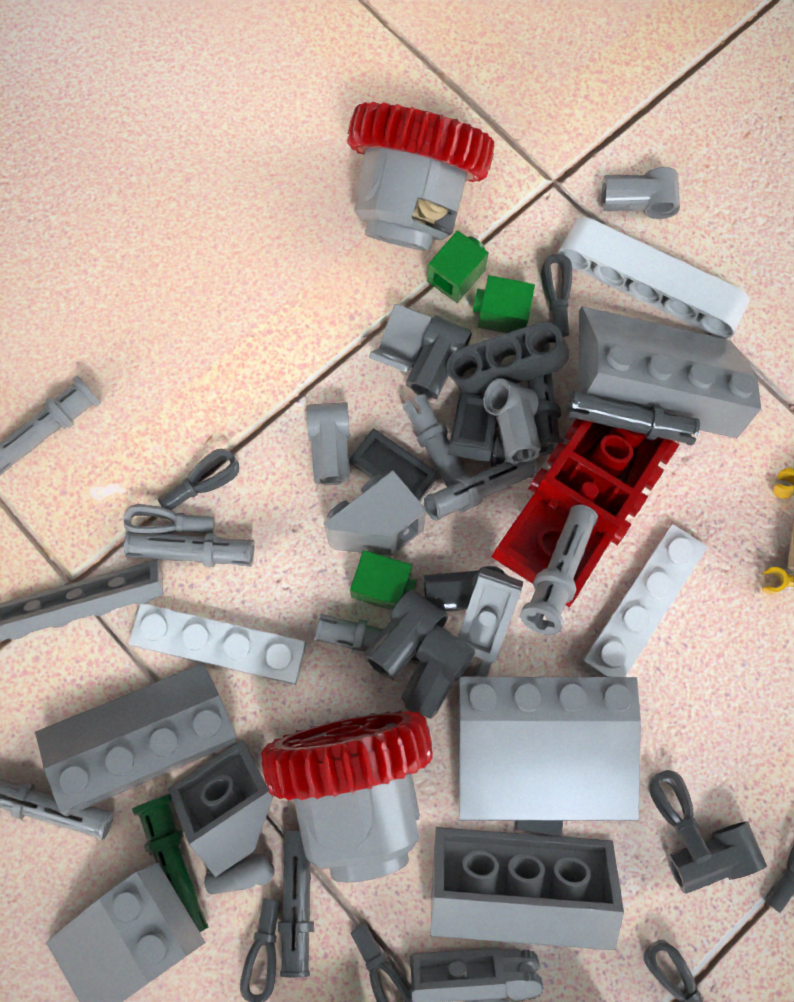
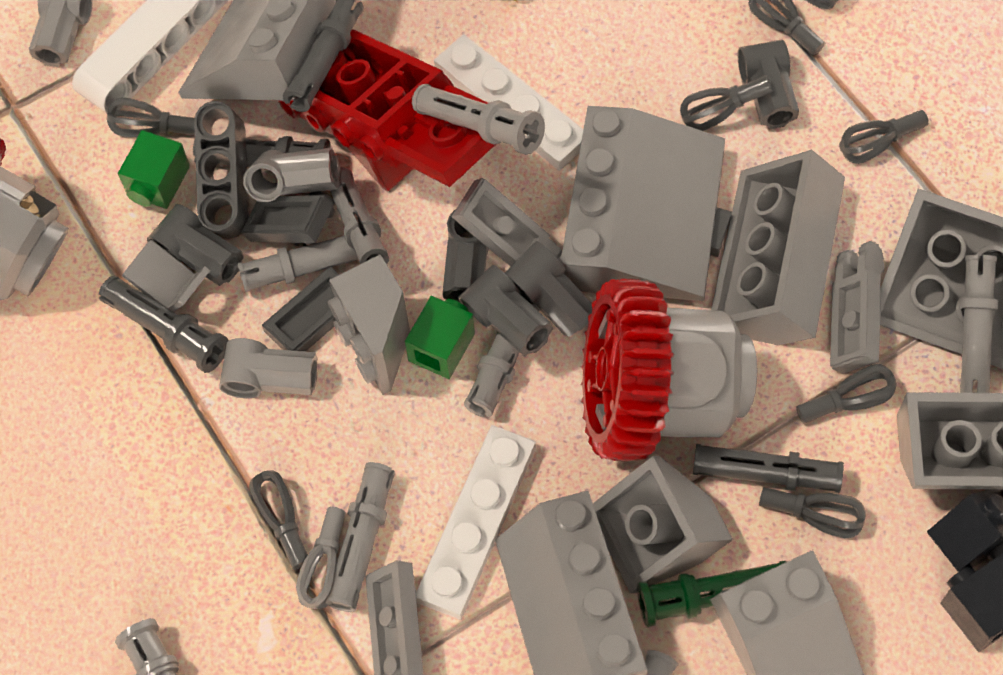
camera: 75 degrees left, 10 degrees down
light grey arm [204,854,275,895] -> none
green brick [427,230,489,304] -> none
none -> dark grey pin [99,276,228,373]

